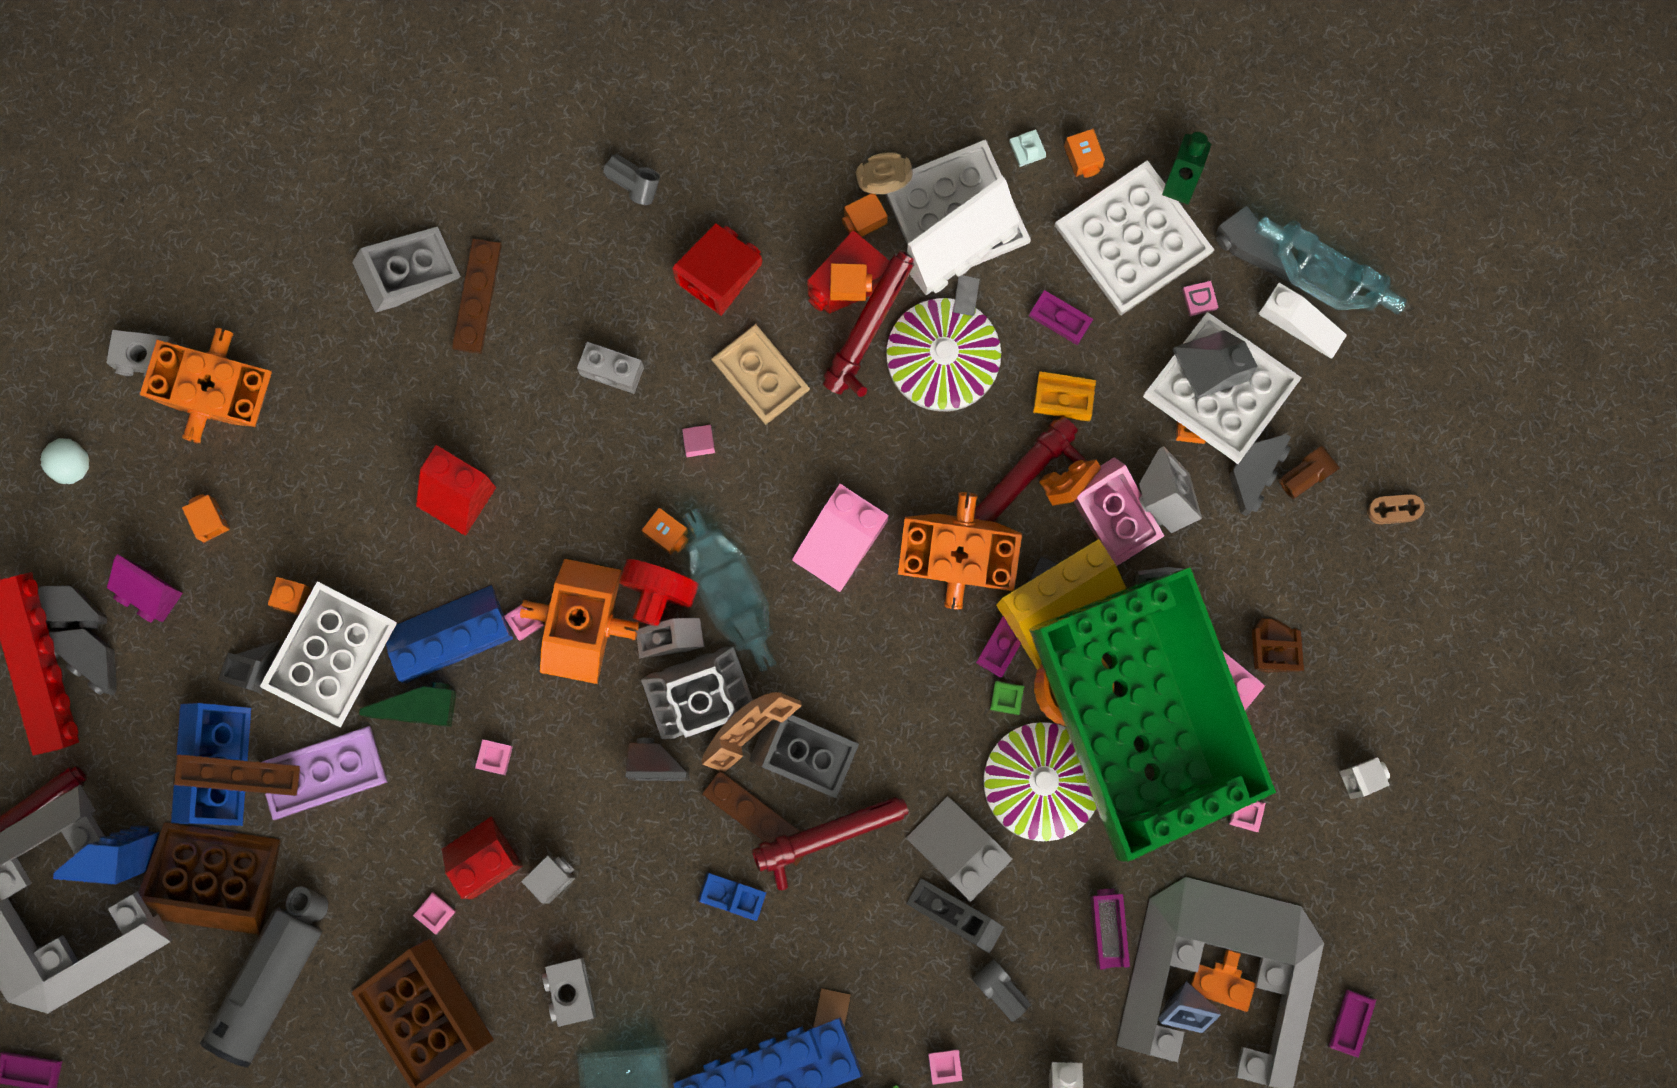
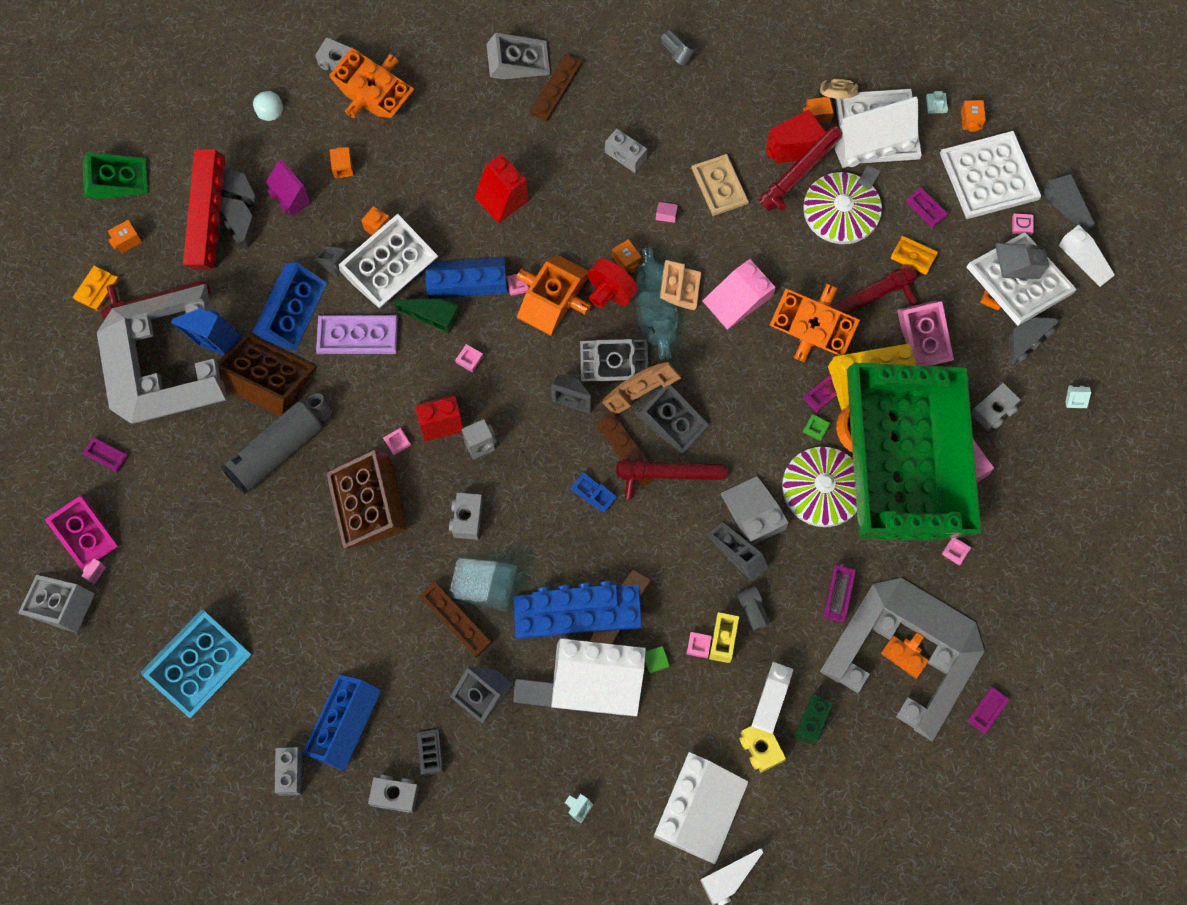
camera: 20 degrees right, 10 degrees down
reddish brown plate [173,755,300,796] -> none
light grey slope [636,618,704,658] -> none
red slope [672,224,762,316] -> none
orange brick [830,264,872,301] -> none
orange hinge [1039,459,1101,506] -> none
light grey slope [1139,446,1202,533] -> none
sand blue slope [1158,981,1221,1033] -> none
dark green torso [1162,132,1212,205] -> none
reddish brown slope [1252,618,1304,673] -> none
clear light blue plate [1255,216,1407,314] -> none
reddish brown piece [1278,445,1340,500] -> none
white slope [1339,757,1390,799] -> none
medium nougat beam [1367,494,1425,524] -> none
none -> light nougat slope [660,260,701,310]
none -> light yellow brick [709,612,739,663]
none -> light grey brick [971,383,1020,431]
none -> light aqua tile [1066,385,1091,408]

